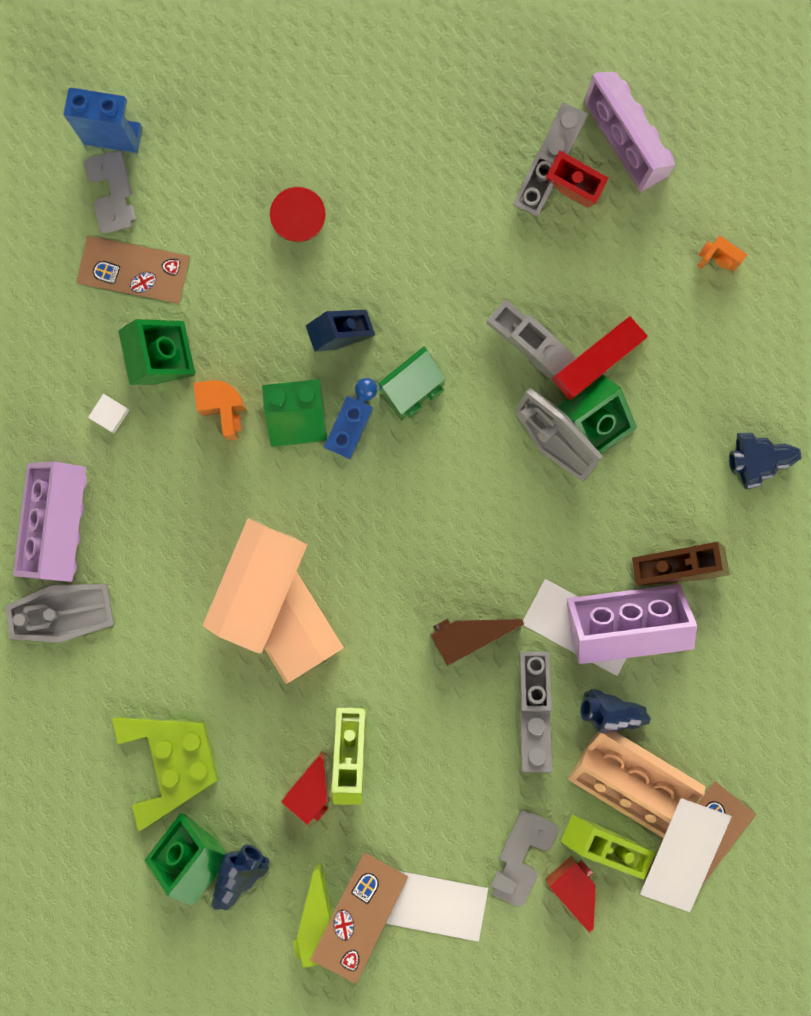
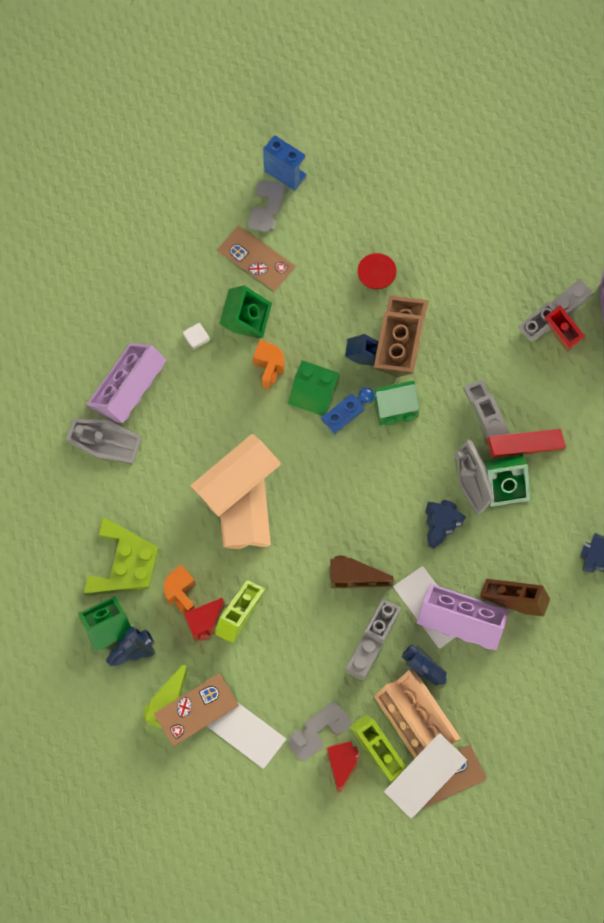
camera: 30 degrees right, 15 degrees down
none -> orange brick [164,564,195,613]
none -> medium nougat slope [374,296,429,377]
none -> dark blue rock [425,500,466,549]

